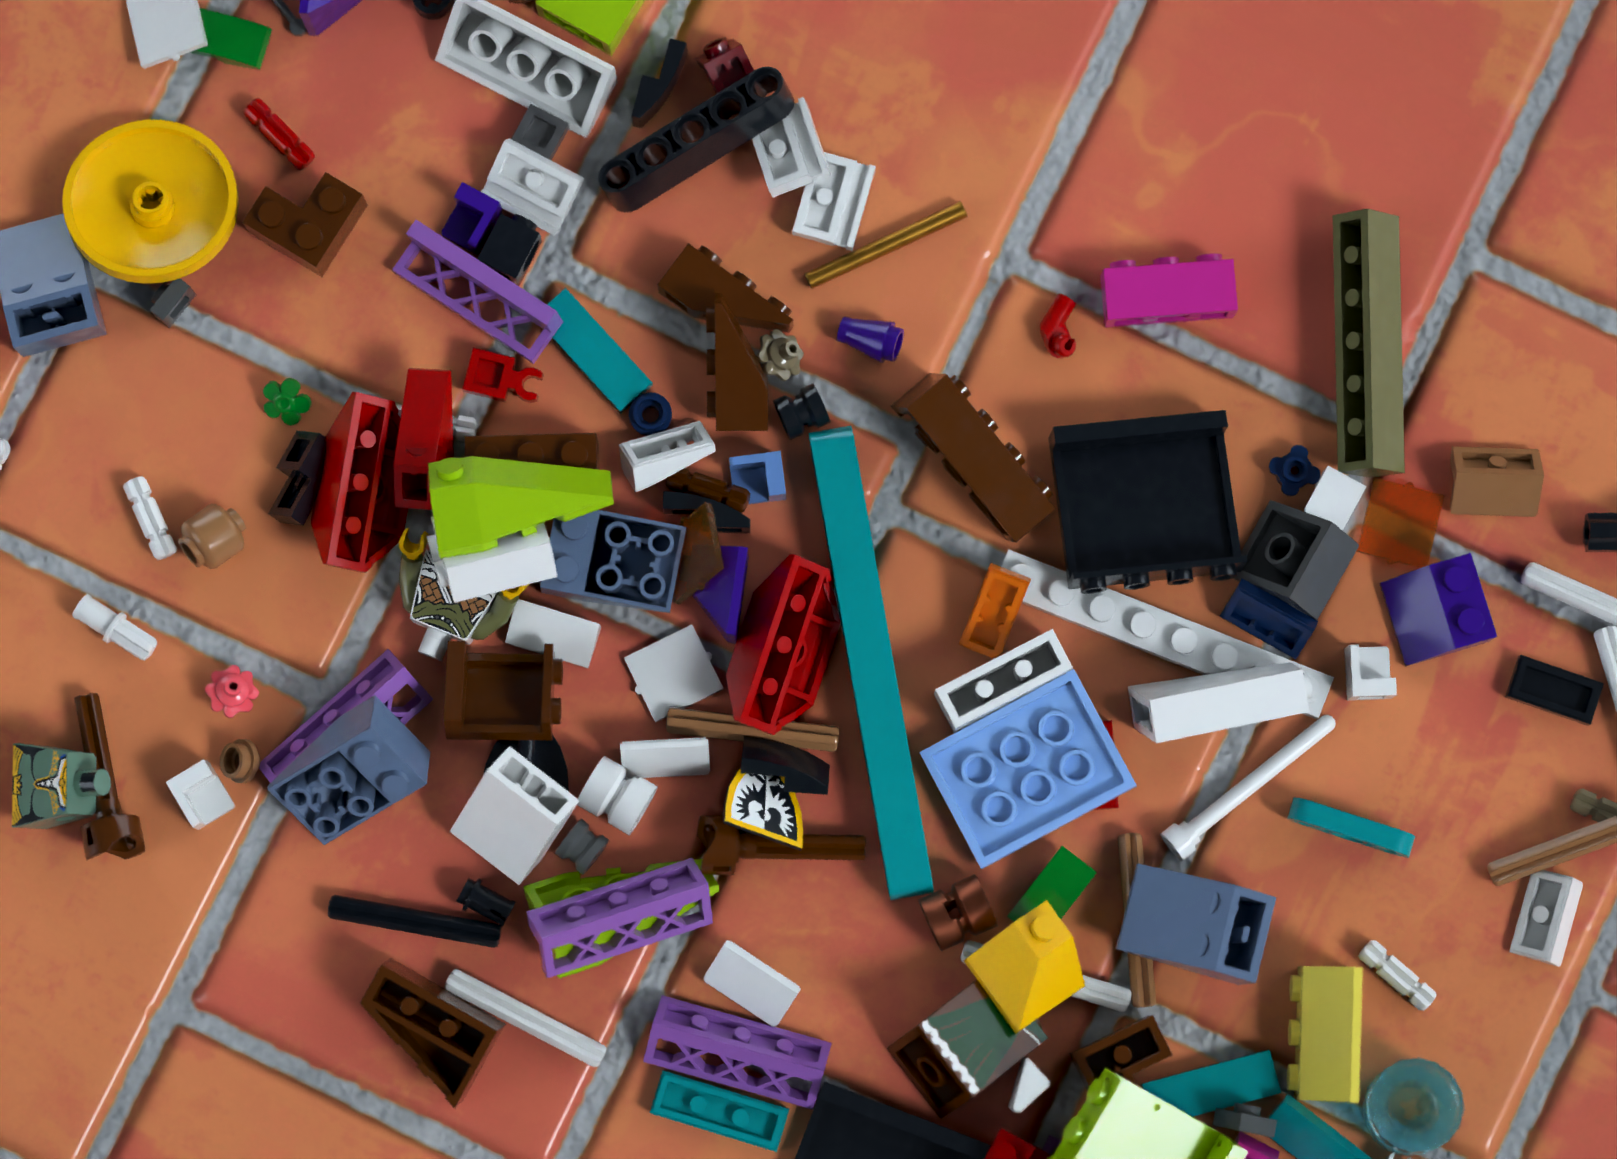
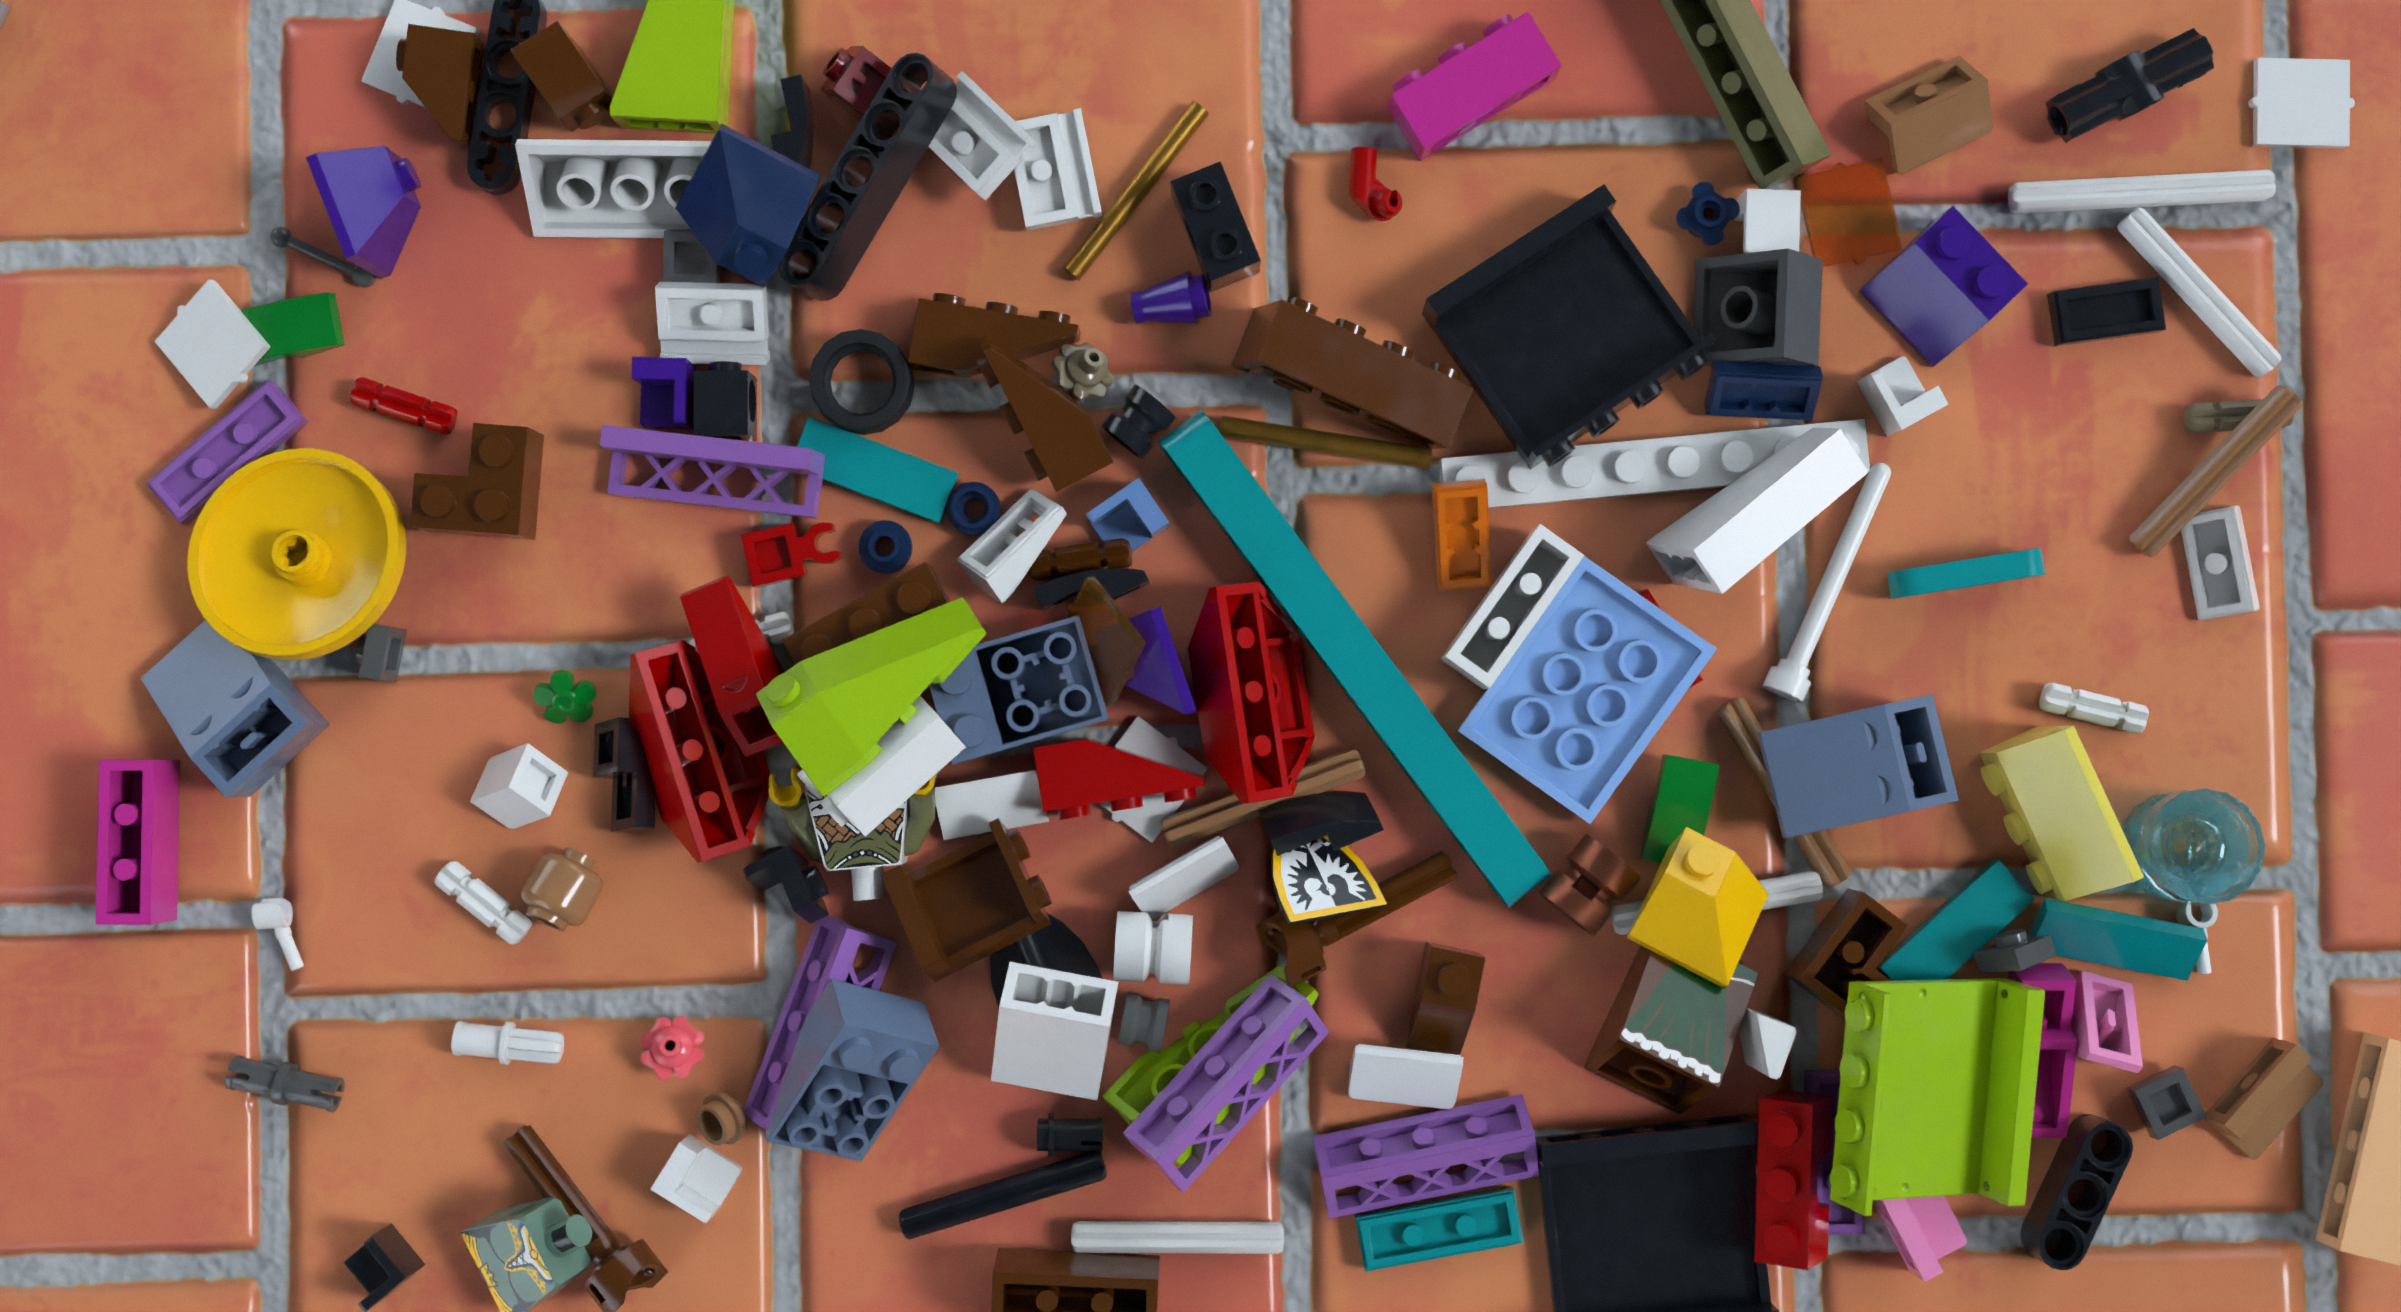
camera: 30 degrees left, 5 degrees up
none -> medium lavender tile [146,379,309,525]
none -> white panel [470,743,568,829]
none -> dark blue slope [675,124,820,287]
none -> black bracket [743,845,829,924]
none -> black tyre [809,329,915,435]
none -> dark blue plate [858,520,913,574]
none -> red slope [1033,738,1207,820]
none -> black brick [1170,161,1261,292]
none -> pearl gold bar [1220,415,1432,469]
none -> reddish brown slope [1405,942,1485,1055]

